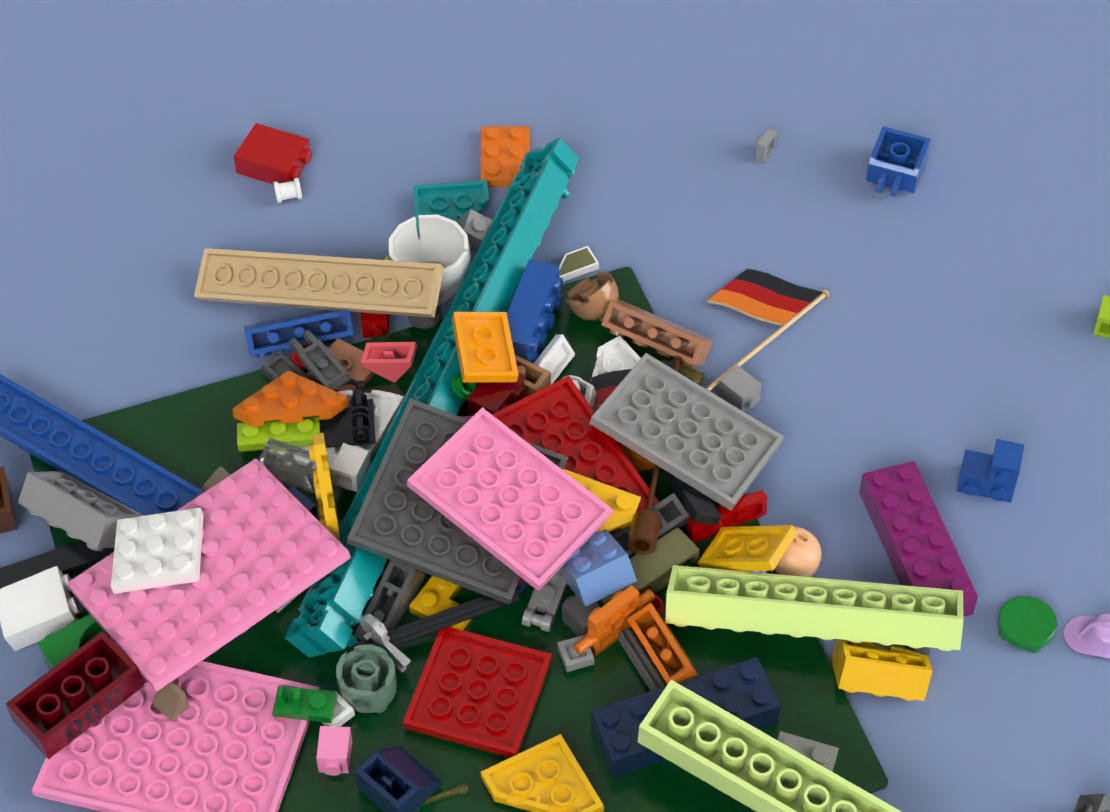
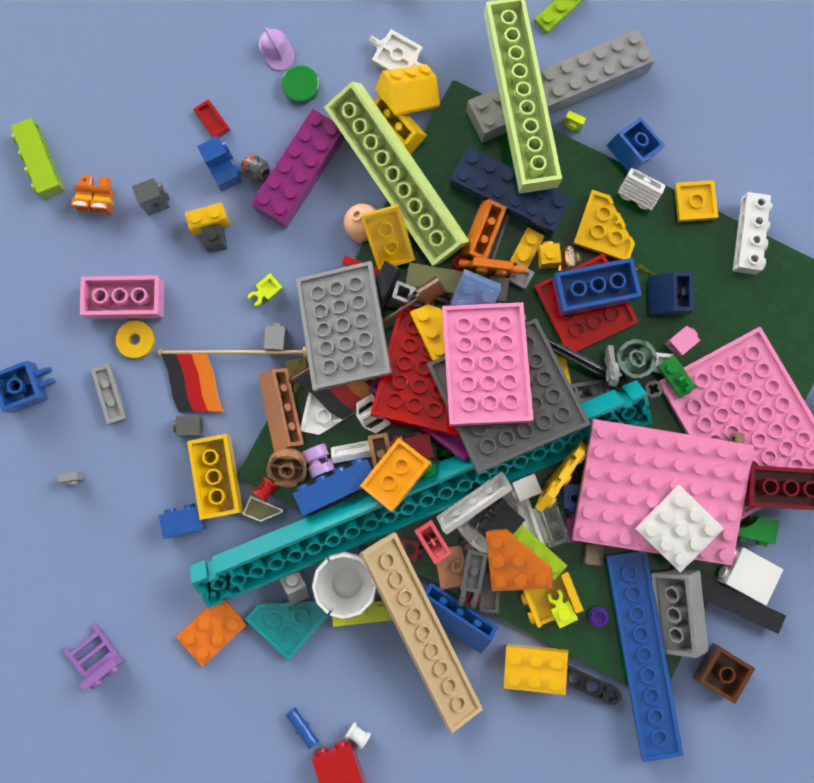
camera: 130 degrees left, 30 degrees up
none -> medium lavender plate [63,623,125,691]
none -> orange hips [71,175,115,215]
none -> bright pink brick [80,276,165,320]
none -> light grey plate [90,363,128,425]
none -> yellow tile [115,320,155,359]
none -> dark grey brick [132,178,170,215]
none -> blue brick [158,503,206,539]
none -> dark grey brick [173,416,204,437]
none -> yellow brick [185,202,230,236]
none -> yellow slope [187,434,243,520]
none -> red tile [193,99,231,138]
none -> pearl dark grey brick [201,225,227,252]
none -> dark grey head [241,154,270,183]
none -> neon yellow plate [248,273,283,307]
none -> red bush [252,476,278,503]
none -> blue pin [285,707,319,749]
none -> lavender wheel [302,443,335,479]
none -> white plate [368,29,423,71]
none -> yellow slope [375,64,440,116]
none -> dark red brick [398,537,423,562]
none -> white plate [436,471,513,534]
none -> yellow brick [504,644,568,695]
none -> yellow plate [510,227,544,268]
none -> yellow panel [520,571,584,628]
none -> yellow brick [537,241,561,270]
none -> neon yellow plate [547,589,578,628]
none -> blue brick [552,258,642,316]
none -> clear orange tile [559,247,581,271]
none -> black beam [567,665,621,705]
none -> dark purple plate [588,607,608,628]
none -> dark grey bush [642,380,663,400]

